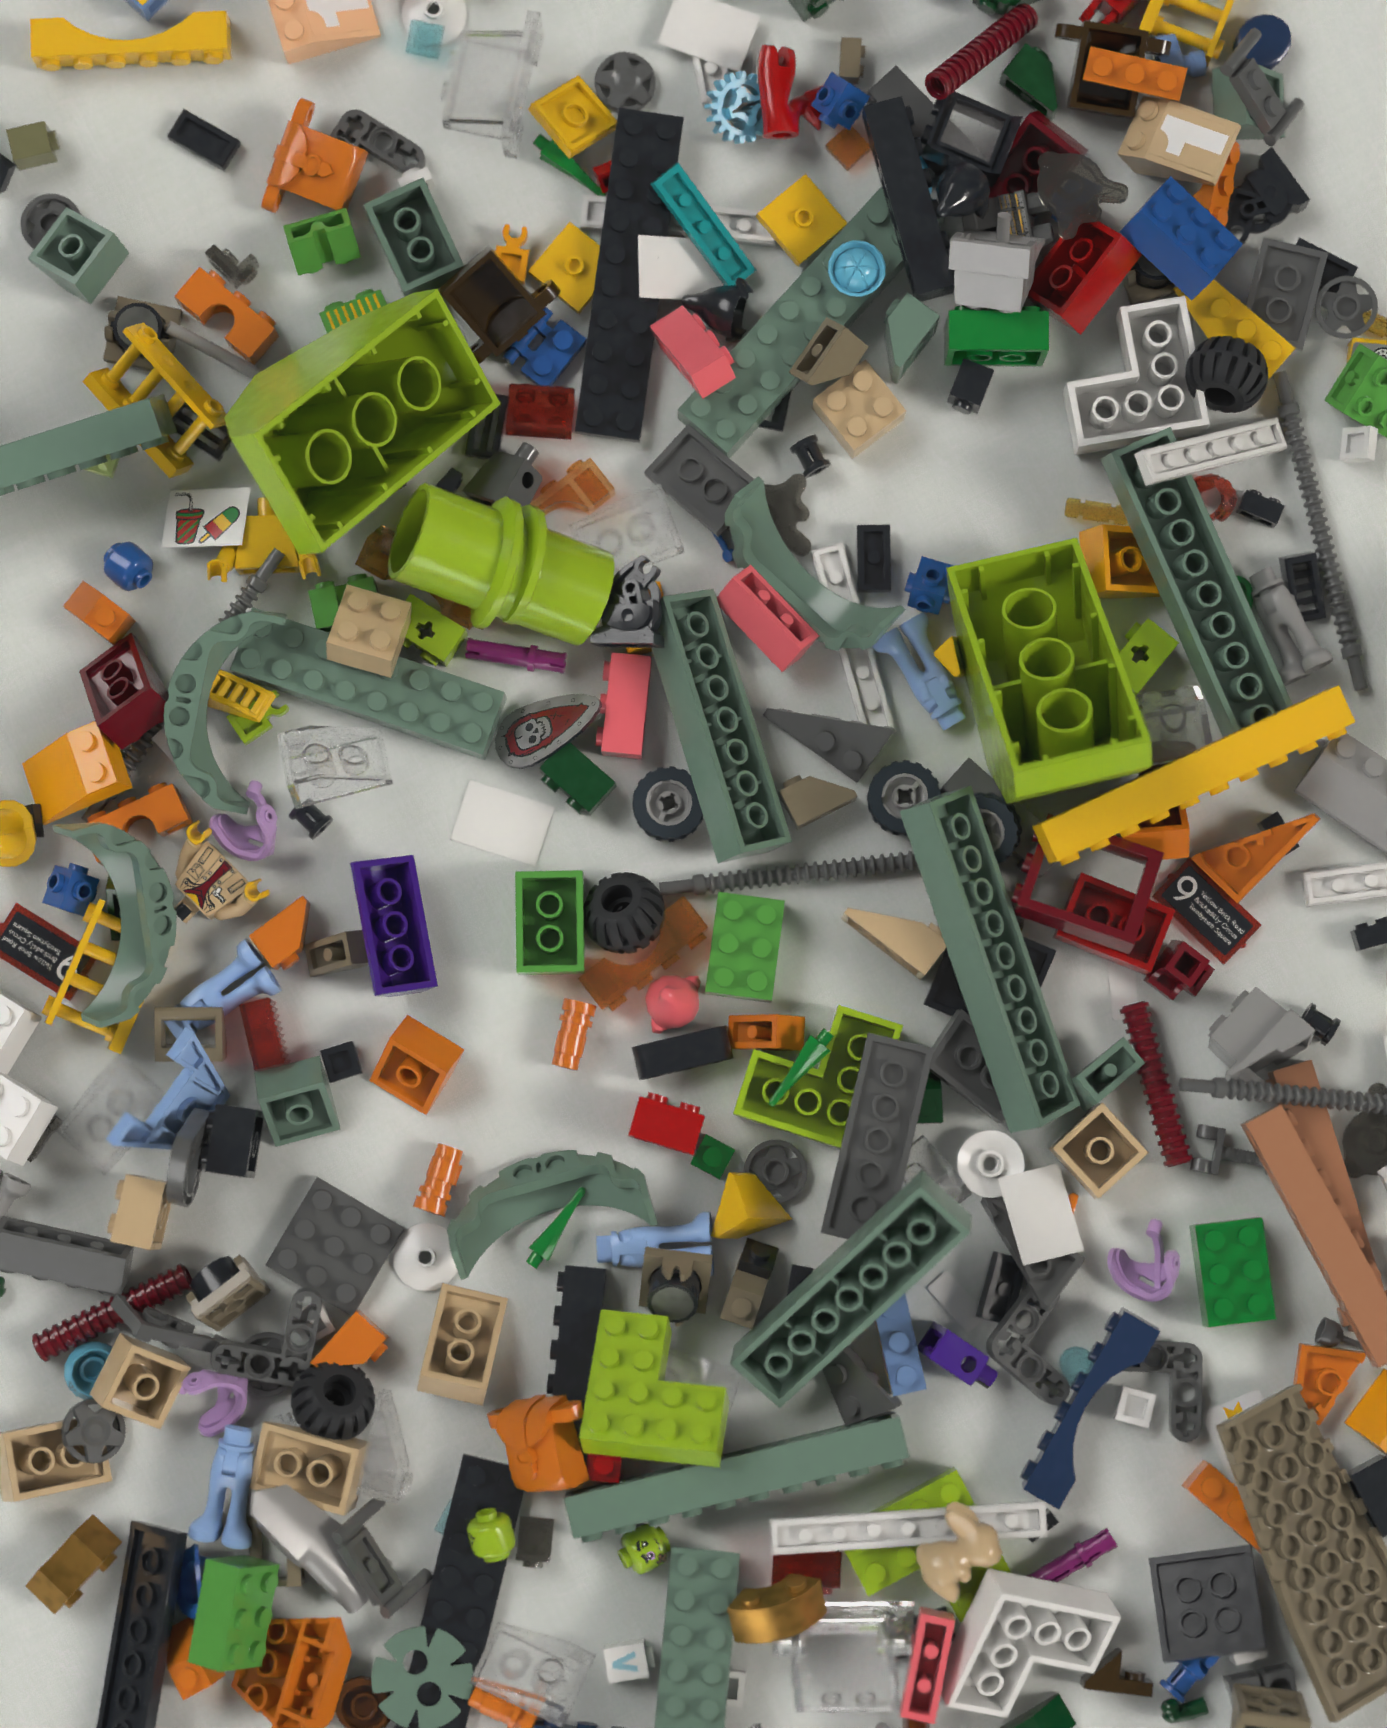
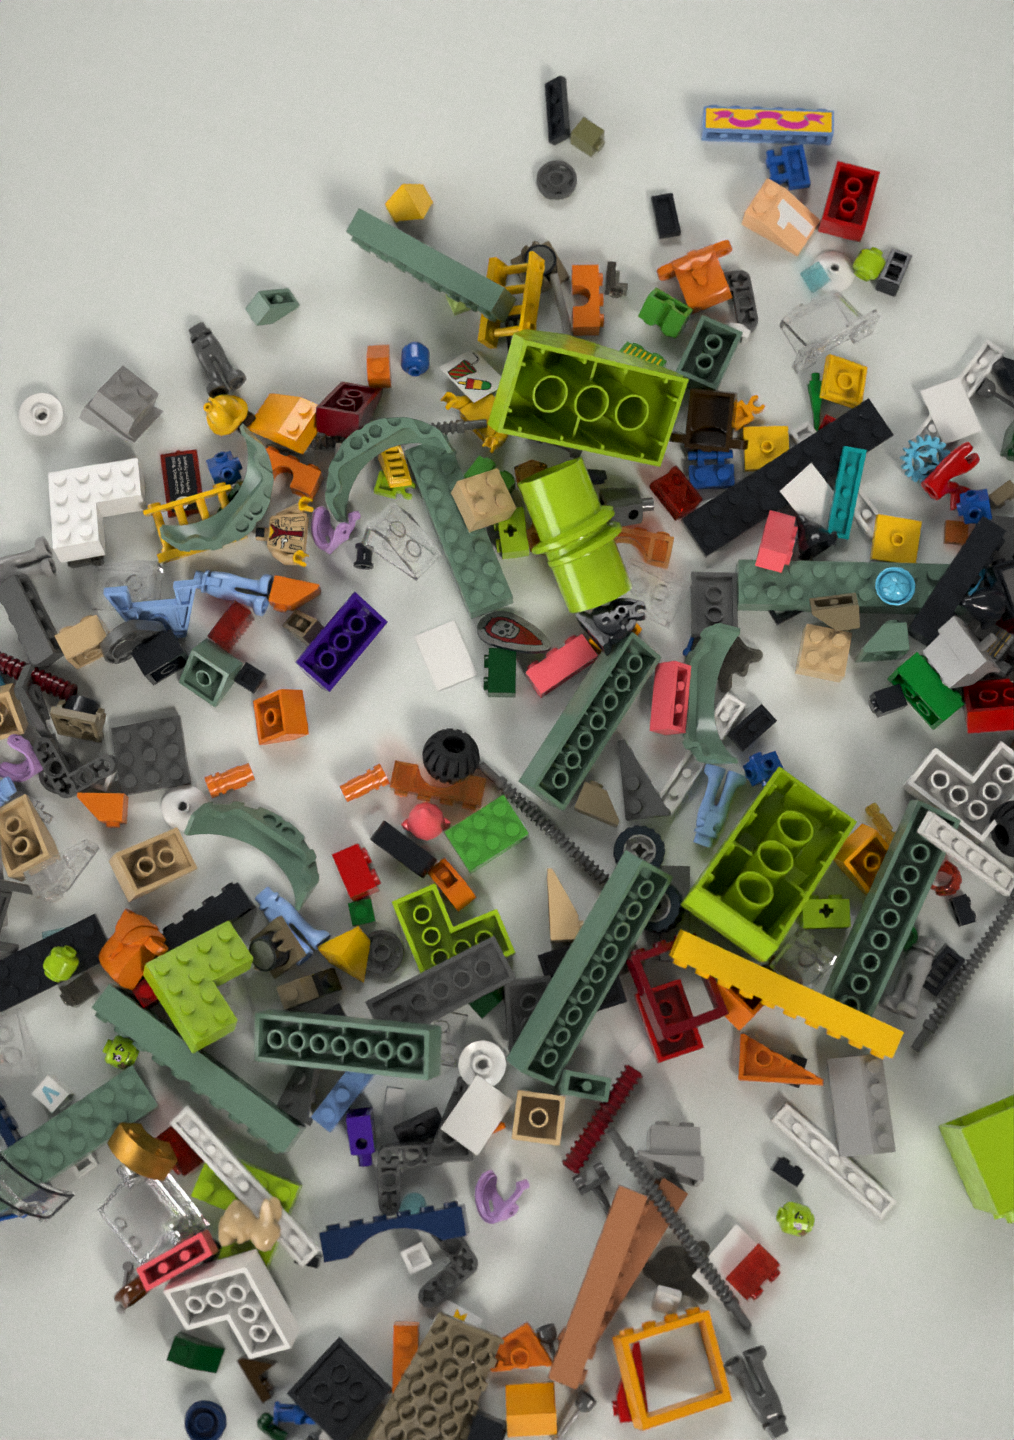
camera: 50 degrees right, 5 degrees down
sand green slope [28,207,129,304] -> none
yellow arch [30,10,232,71] -> none
dark tan tile [154,1007,227,1062] -> none
black wheel [291,1362,375,1440] -> none
black tile [465,394,510,460] -> none
magenta pin [465,638,567,674] -> none
bright green brick [515,870,585,975] -> none
green piece [526,1187,586,1269] -> none
dark grey wheel [595,51,656,113] -> none
black wheel [632,766,703,842] -> none
green piece [769,1028,834,1106] -> none
black bush [790,435,831,478] -> none
yellow slope [934,636,965,677] -> none
magenta pin [1027,1527,1118,1583] -> none
dark red brick [1143,940,1215,1000] -> none
piece [1152,857,1261,965] -> none
green brick [1189,1217,1276,1327] -> none
black bush [1301,1003,1341,1046] -> none

